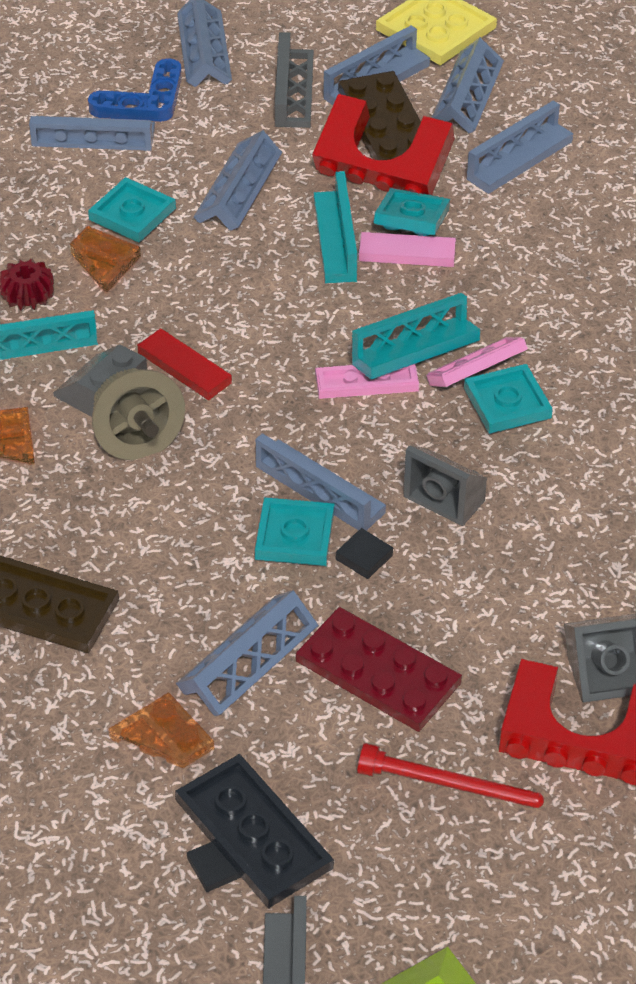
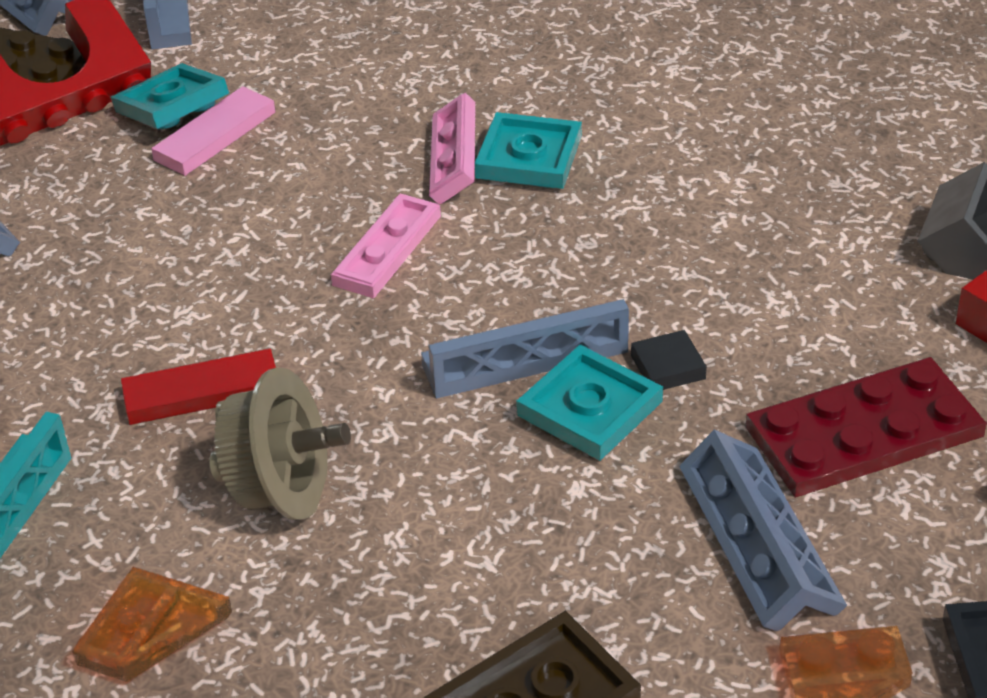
camera: 55 degrees left, 5 degrees down
dark grey slope [53,344,147,417] -> none
teal fence [314,171,357,284] -> none
teal fence [352,293,480,379] -> none
dark grey slope [403,445,487,526] -> none

